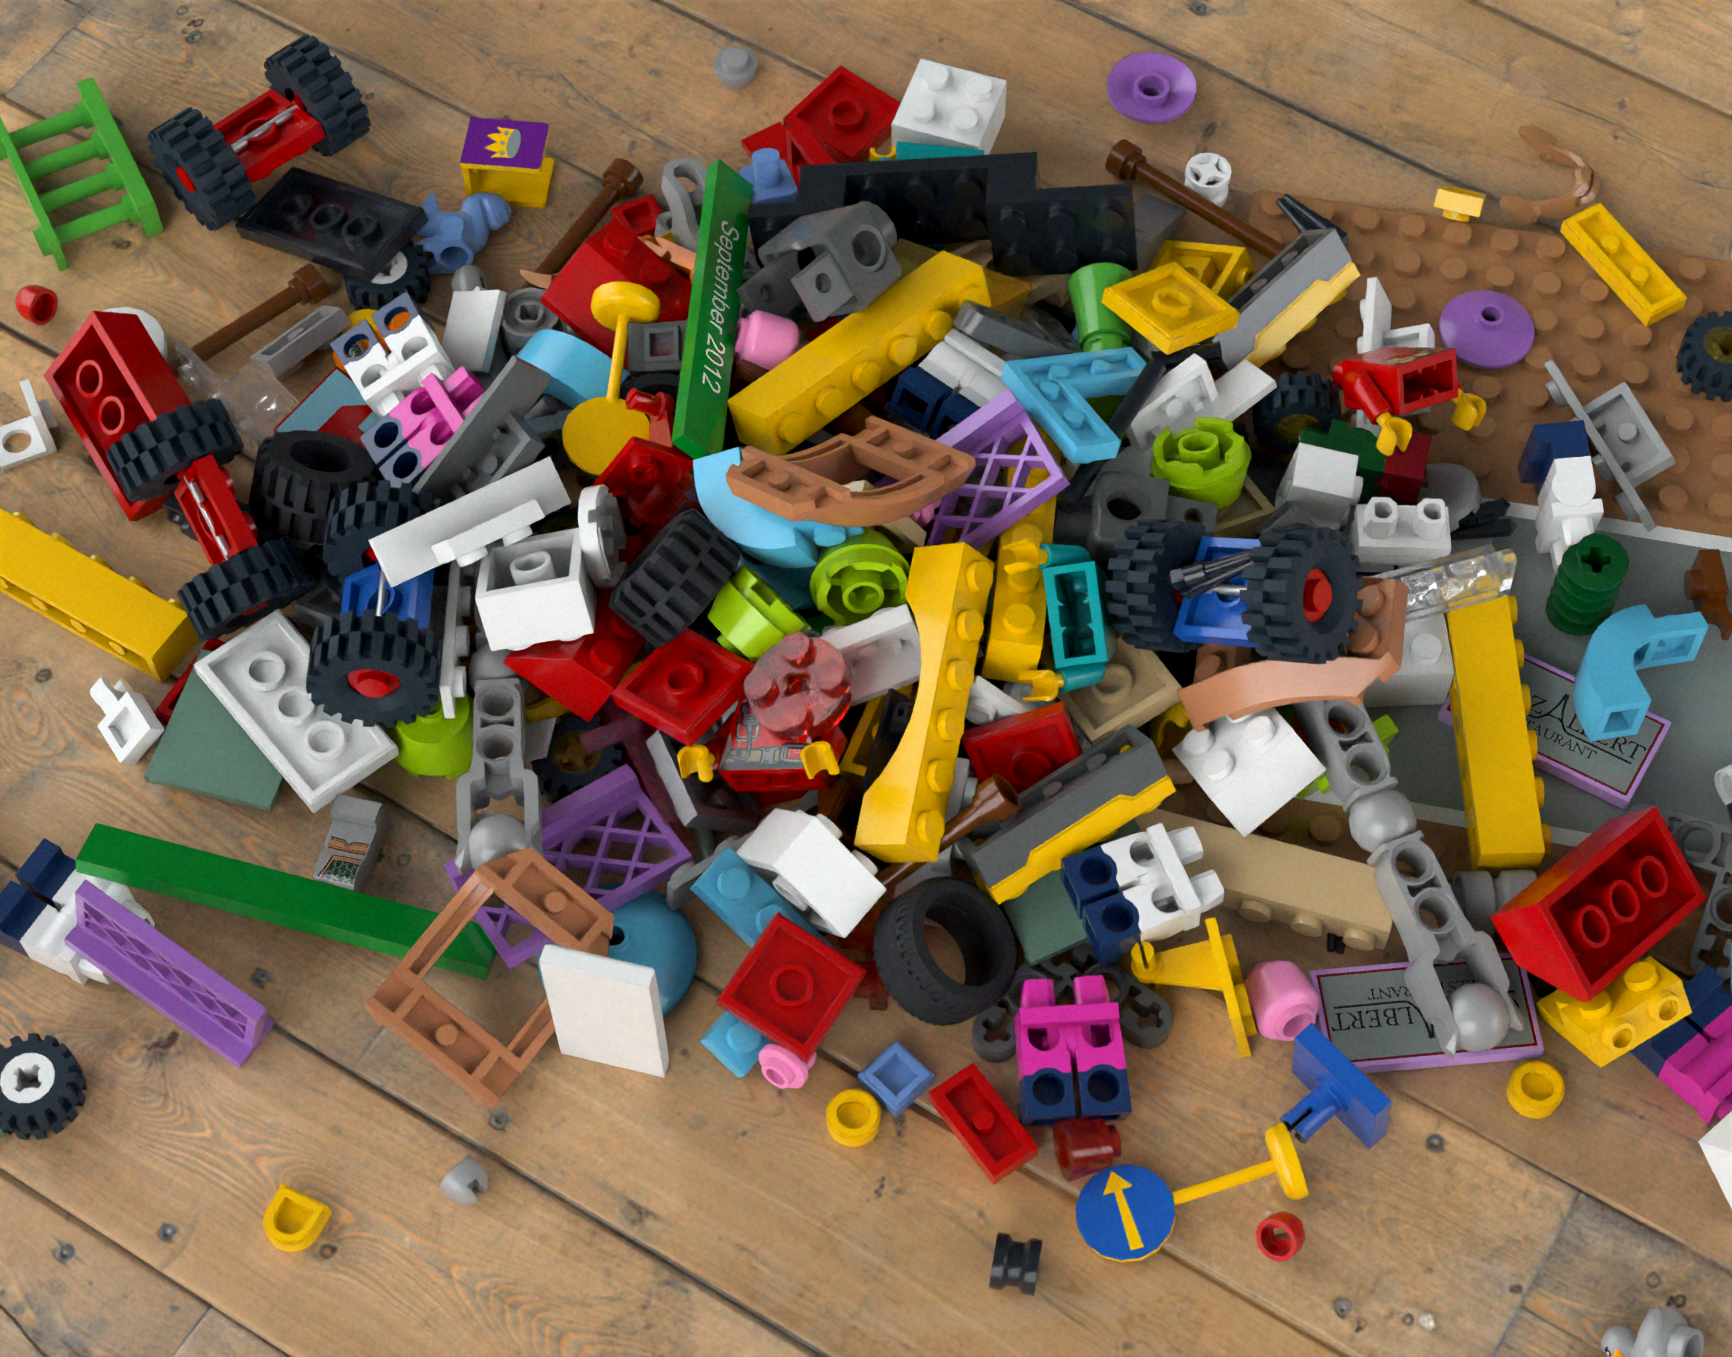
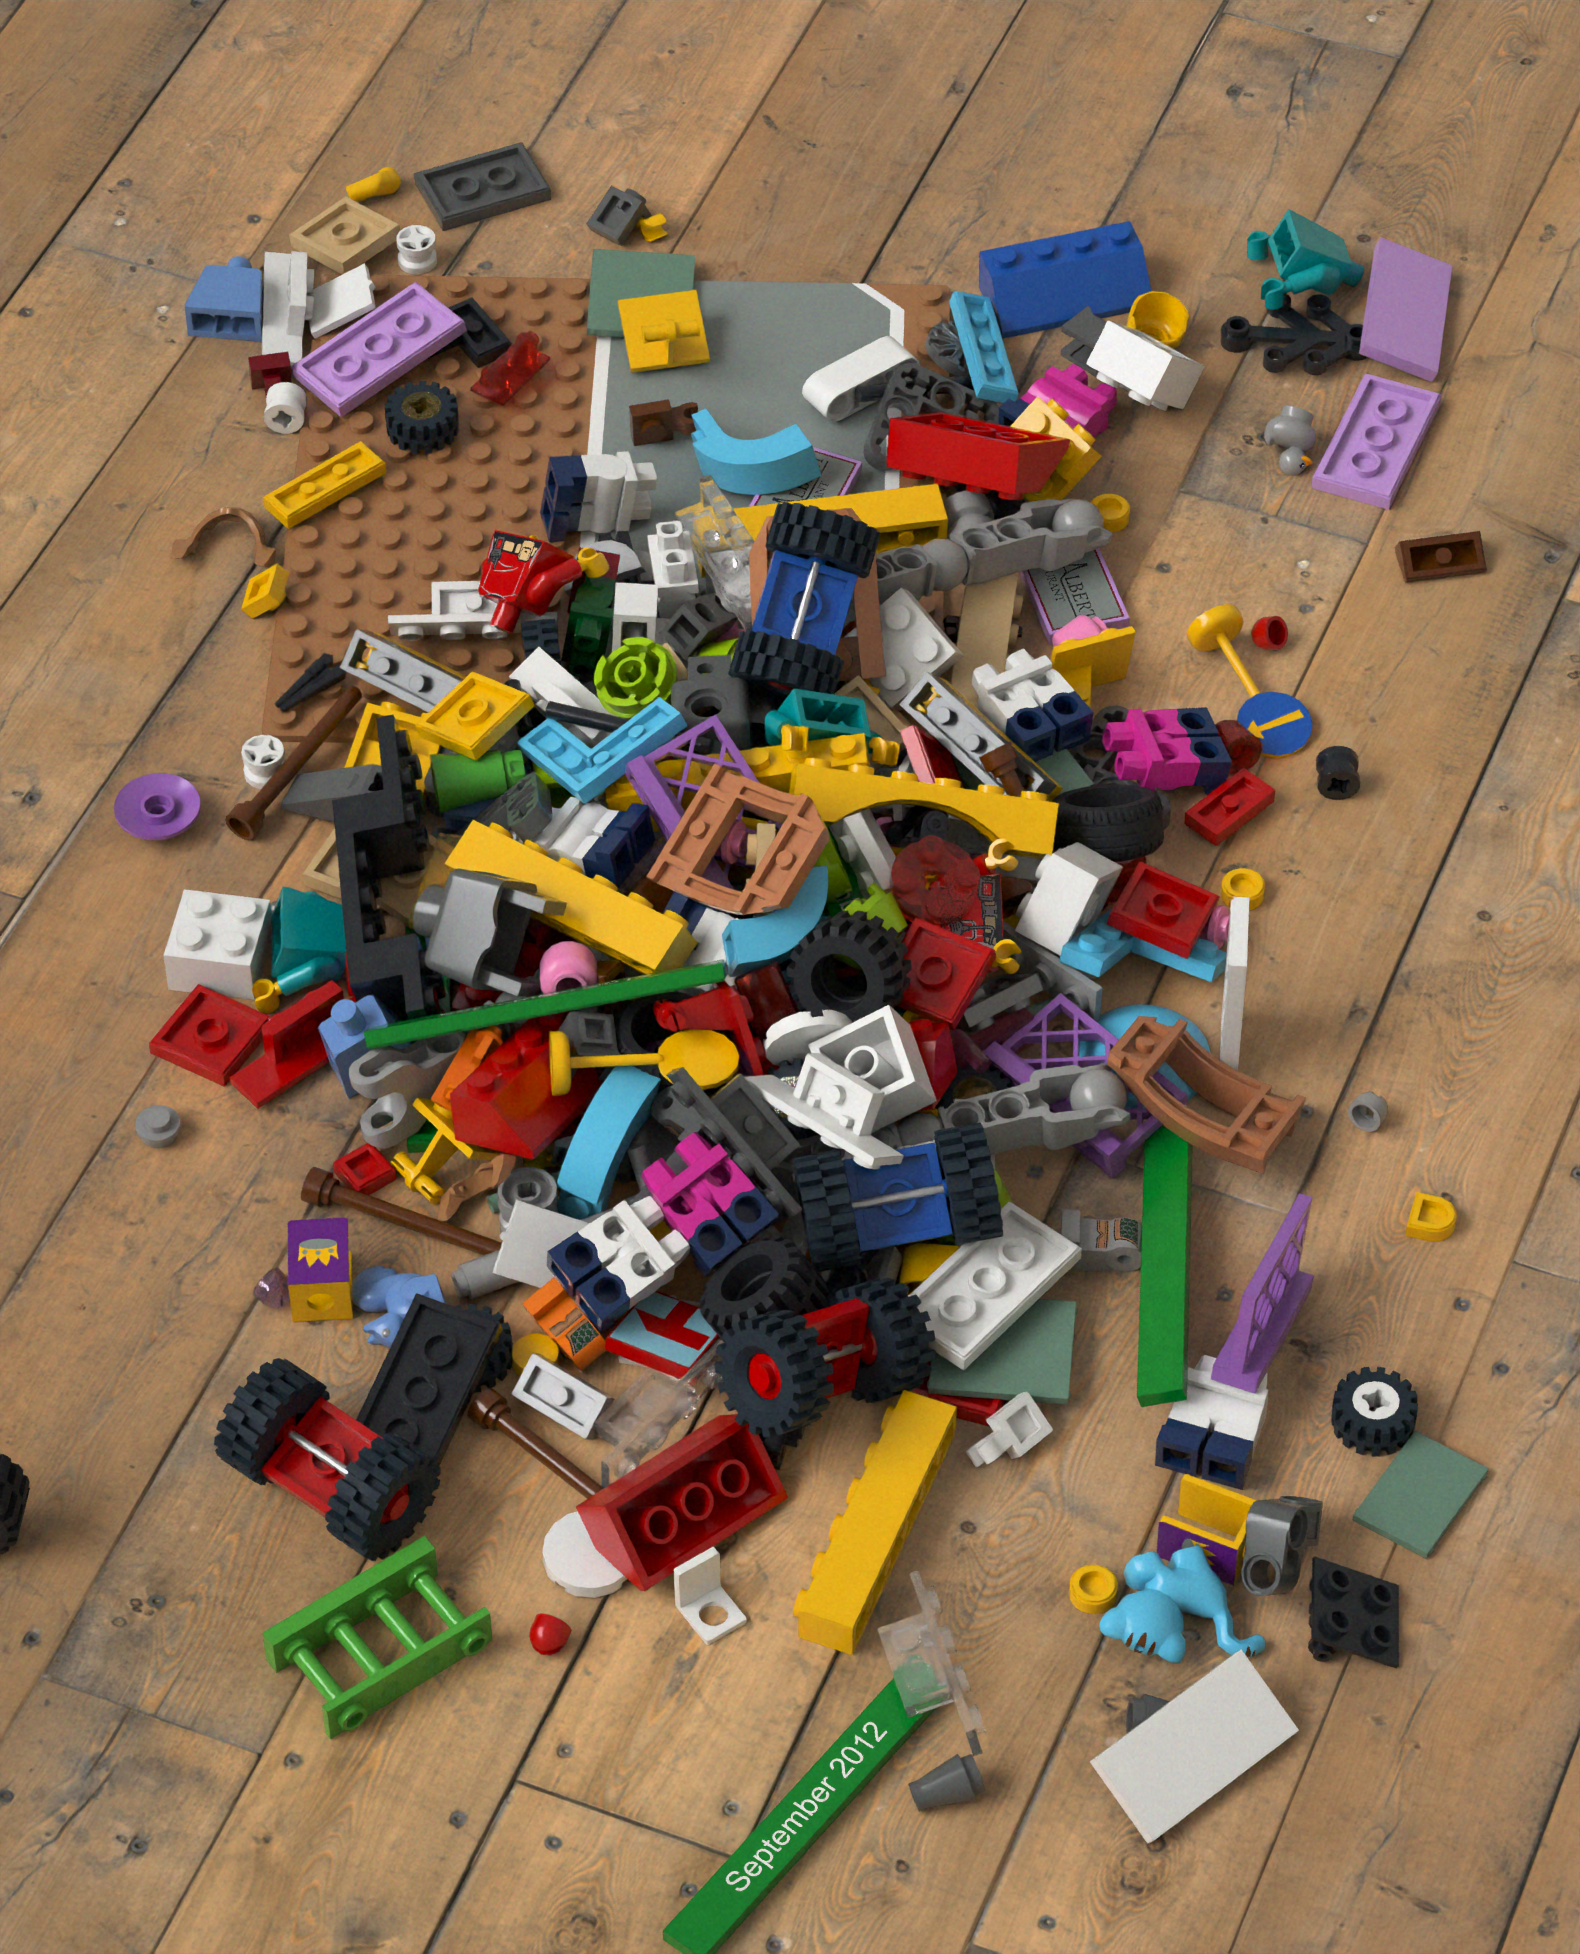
camera: 100 degrees left, 10 degrees down
medium blue tile [858,1040,935,1118] -> none
black piece [1166,551,1253,600] -> none
blue tile [1280,1023,1392,1149] -> none
medium lavender dish [1438,290,1535,370] -> none
light grey bracket [1544,359,1676,532] -> none
dark green piece [1545,533,1629,636] -> none

